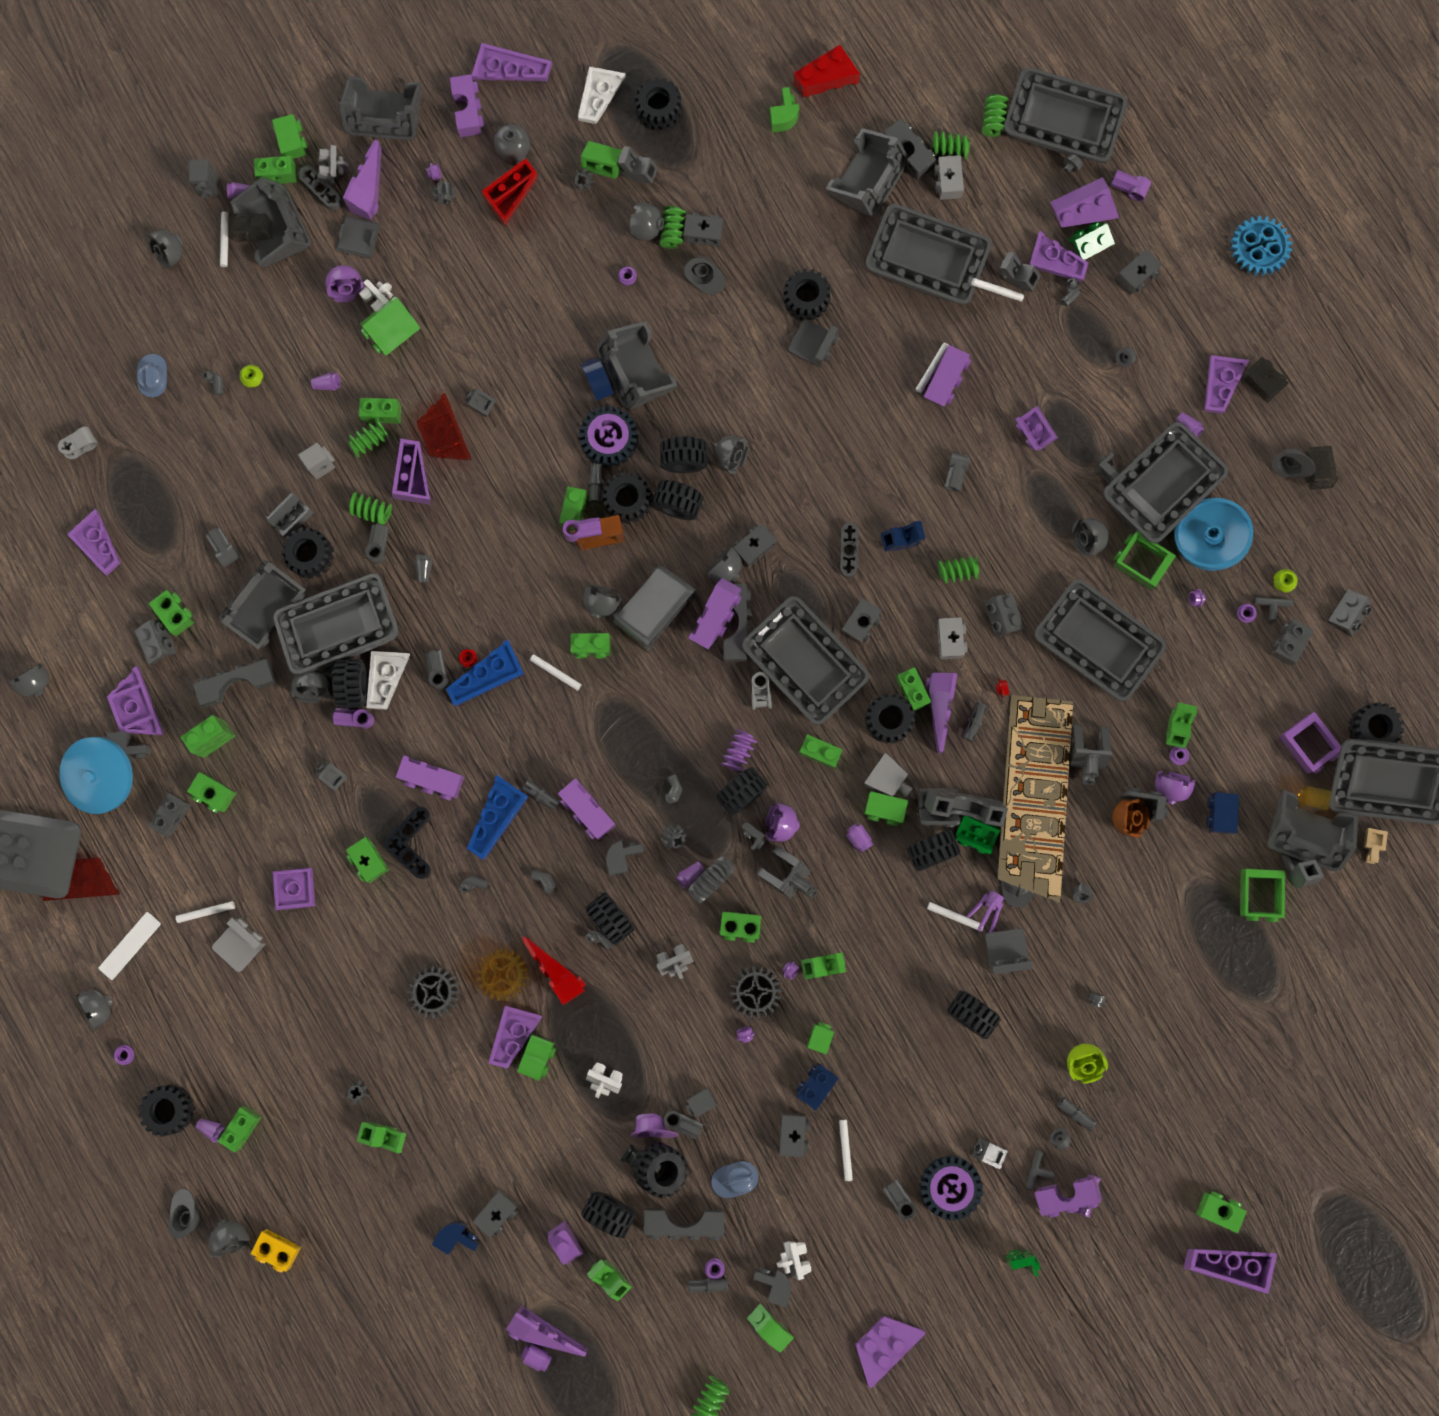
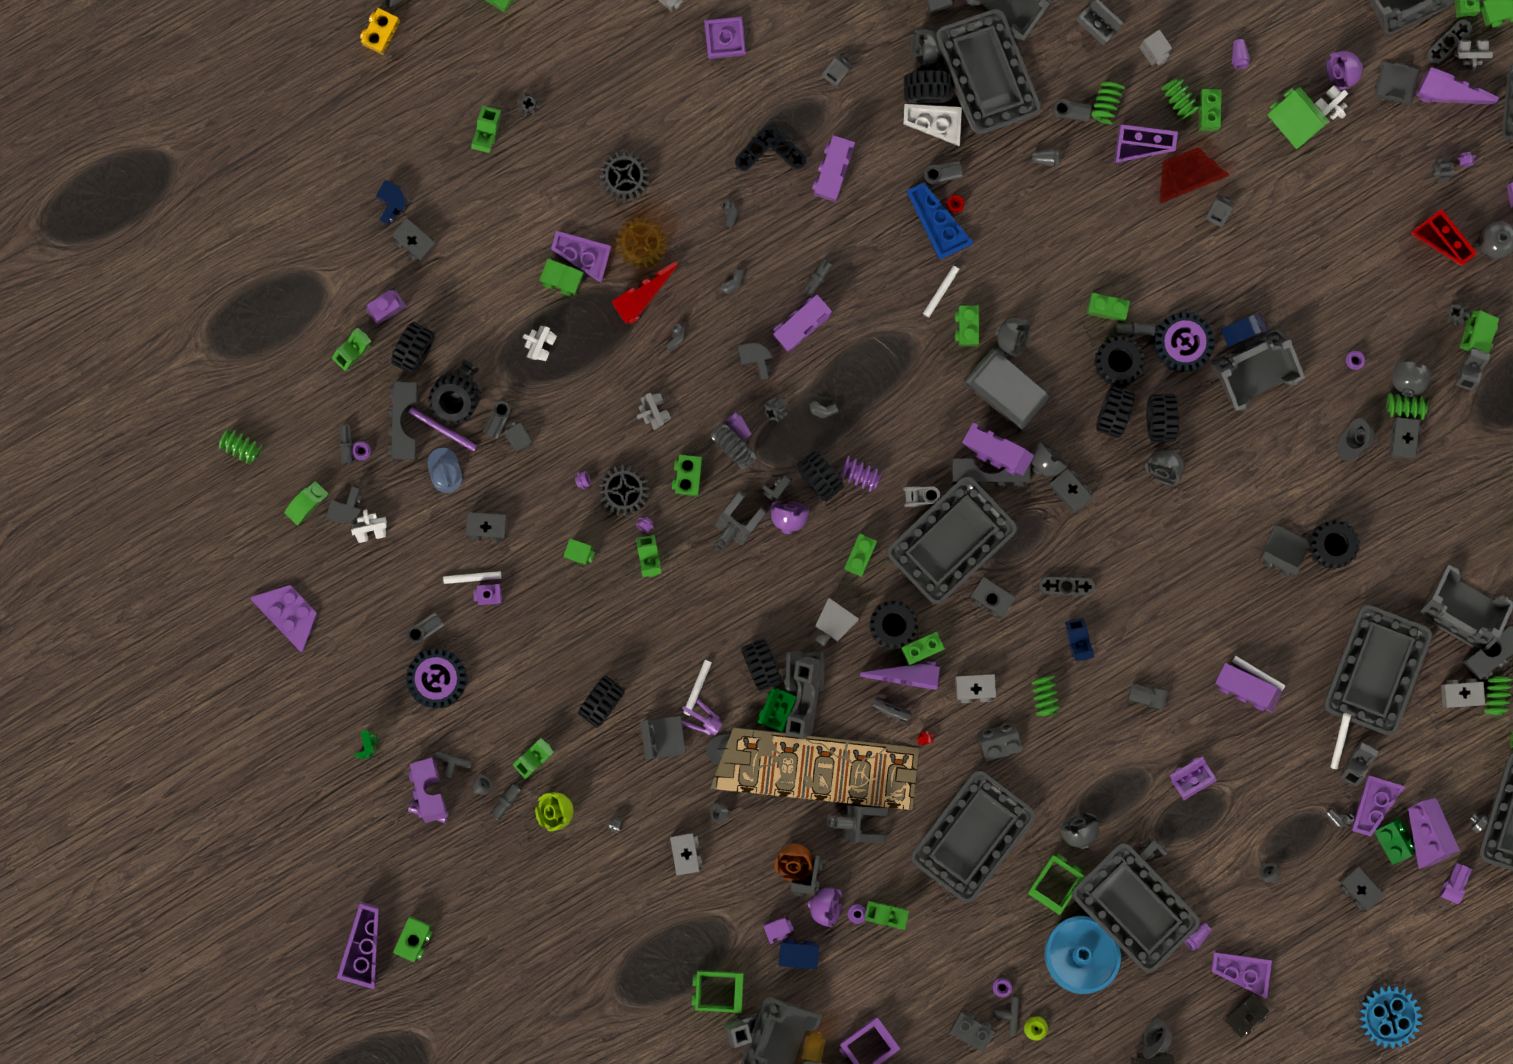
camera: 85 degrees right, 5 degrees up
black tyre [282,527,334,579] -> none
medium lavender piece [333,708,374,729] -> none
bright green brick [346,837,389,883] -> none
blue wing [467,775,528,860] -> none
medium lavender wedge [506,1305,588,1356] -> none
medium lavender brick [520,1344,552,1372] -> none
medium lavender piece [563,517,602,542] -> none
dark orange window [572,515,625,551] -> none
black tyre [585,892,634,945] -> none
medium lavender piece [630,1113,678,1138] -> none
dark blue brick [796,1063,839,1110] -> none
medium lavender brick [846,823,873,853] -> none
bright green brick [864,791,908,827] -> none
bracket [972,1138,1008,1169] -> none
medium lavender plate [1188,589,1205,608] -> none
none -> medium lavender bar [408,407,478,452]
none -> medium lavender brick [473,584,502,605]
none -> bright green brick [513,738,554,779]
none -> light grey brick [670,833,703,875]
none -> medium lavender brick [763,917,794,944]

